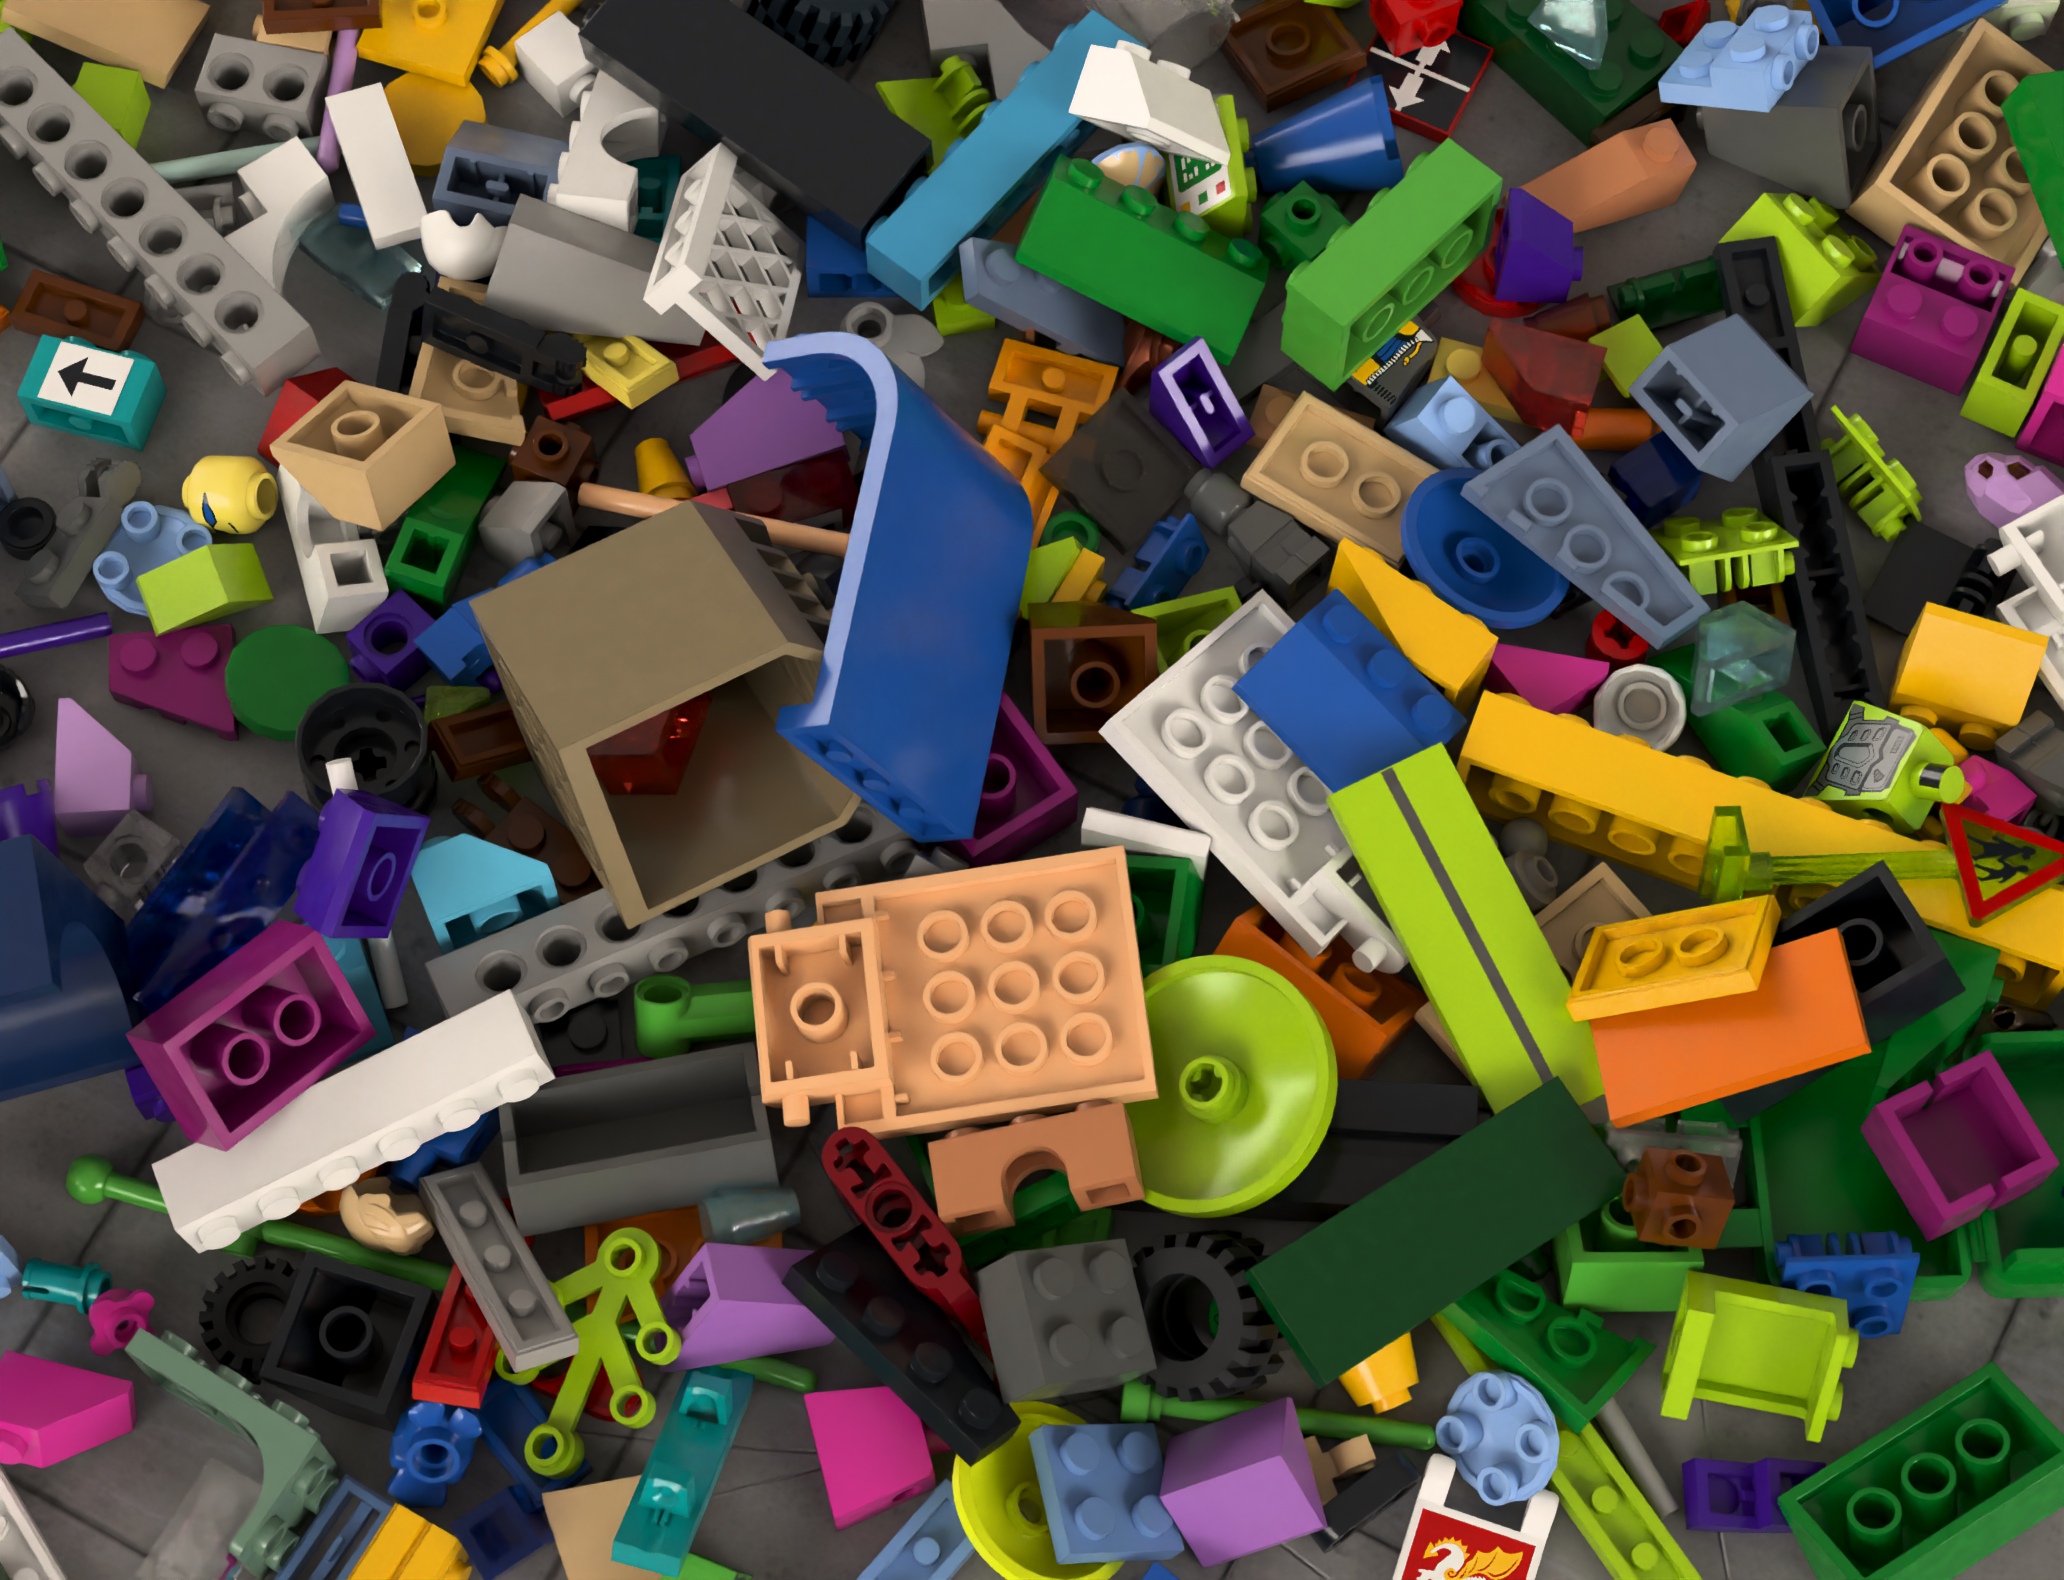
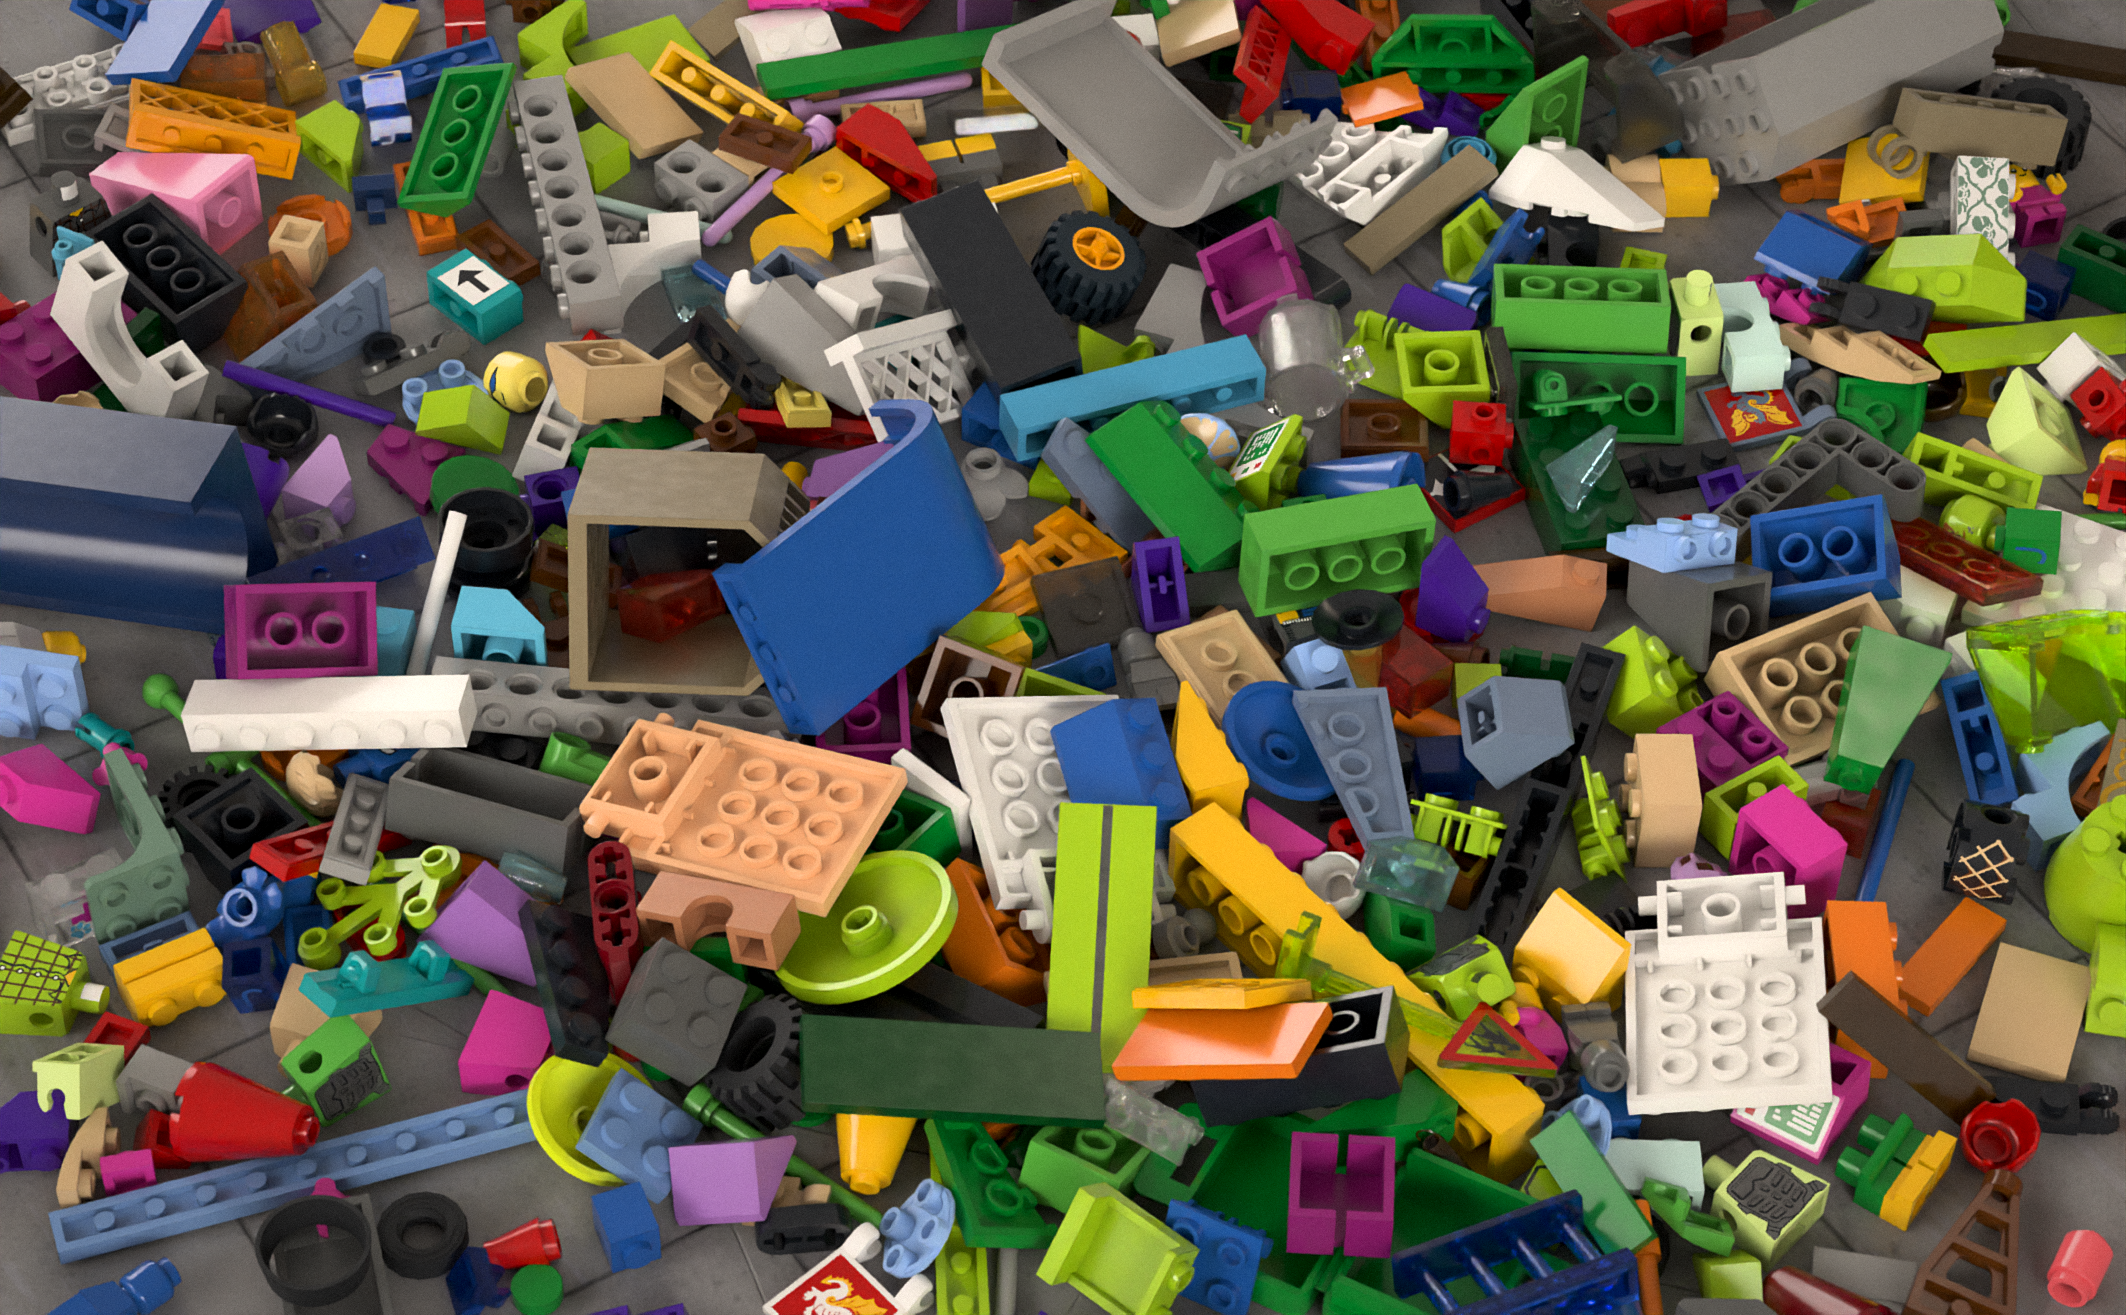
camera: 30 degrees right, 20 degrees down
dark purple slope [293,788,431,938] -> none
white tile [325,82,427,250] -> none
white slope [1068,40,1231,166] -> none
reddish brown brick [1623,1147,1735,1250] -> none
none -> black dish [1312,589,1404,650]
none -> black cone [1443,470,1512,514]
none -> tan brick [1619,734,1702,868]

